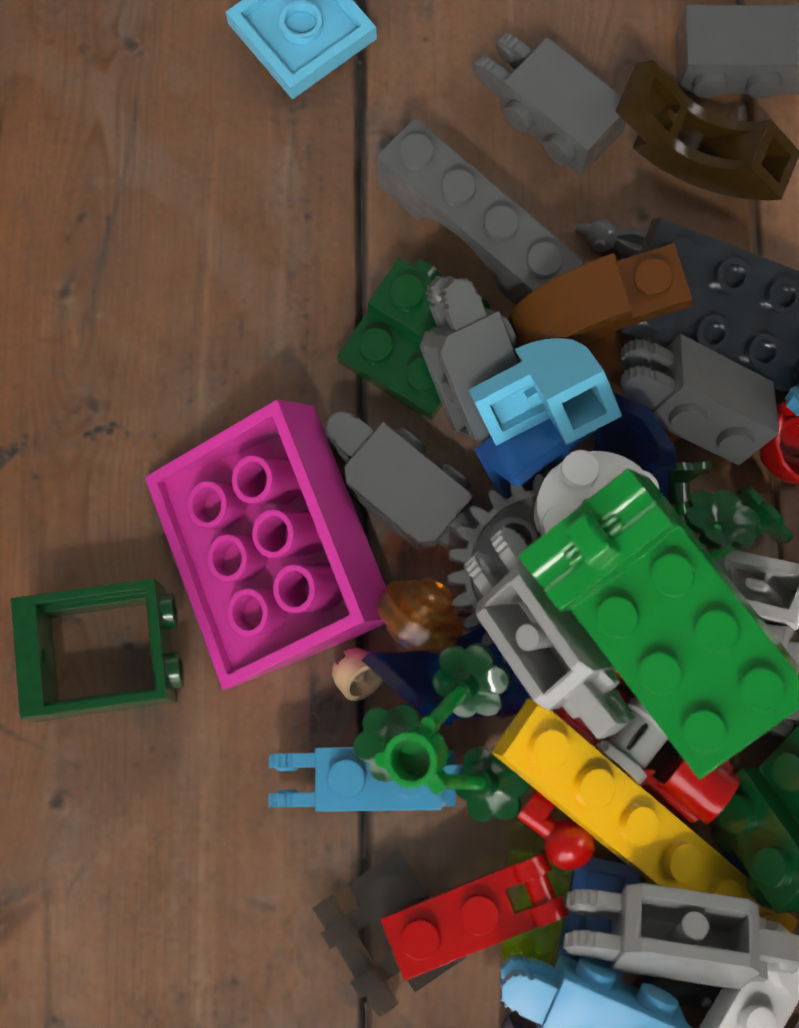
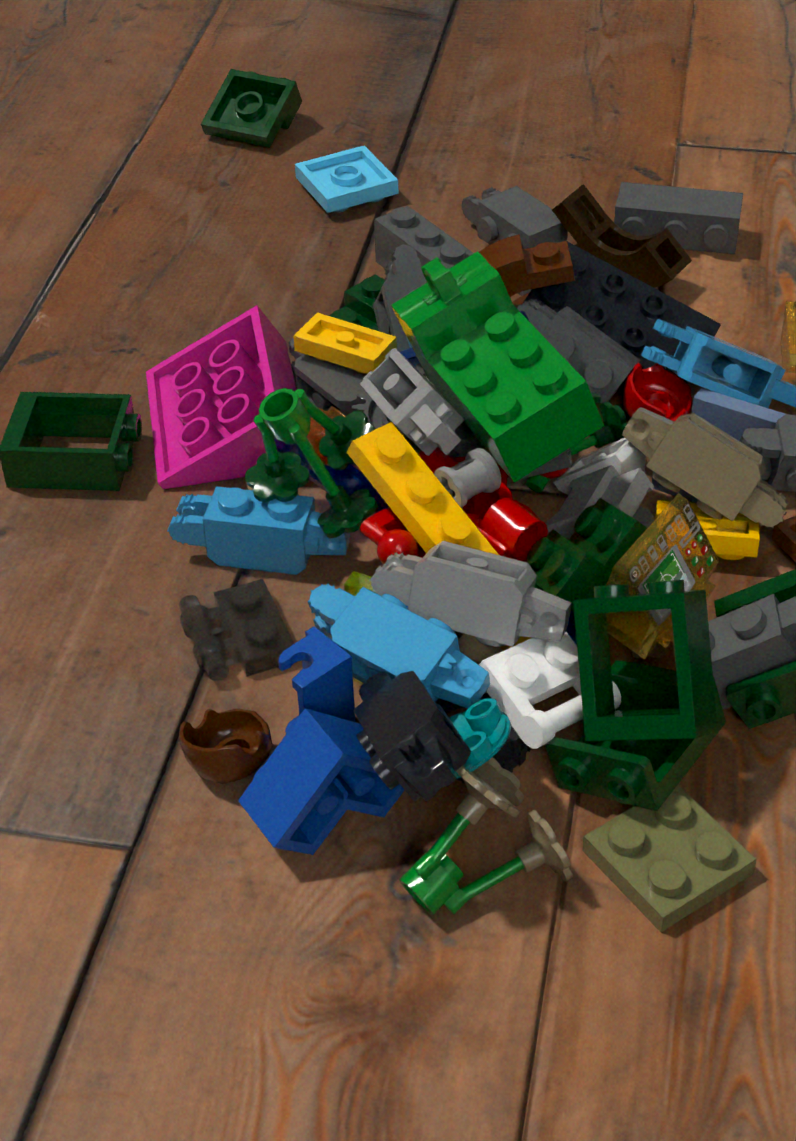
camera: 10 degrees right, 35 degrees down
red plate [381,851,570,981] -> none
none -> yellow plate [293,312,397,374]

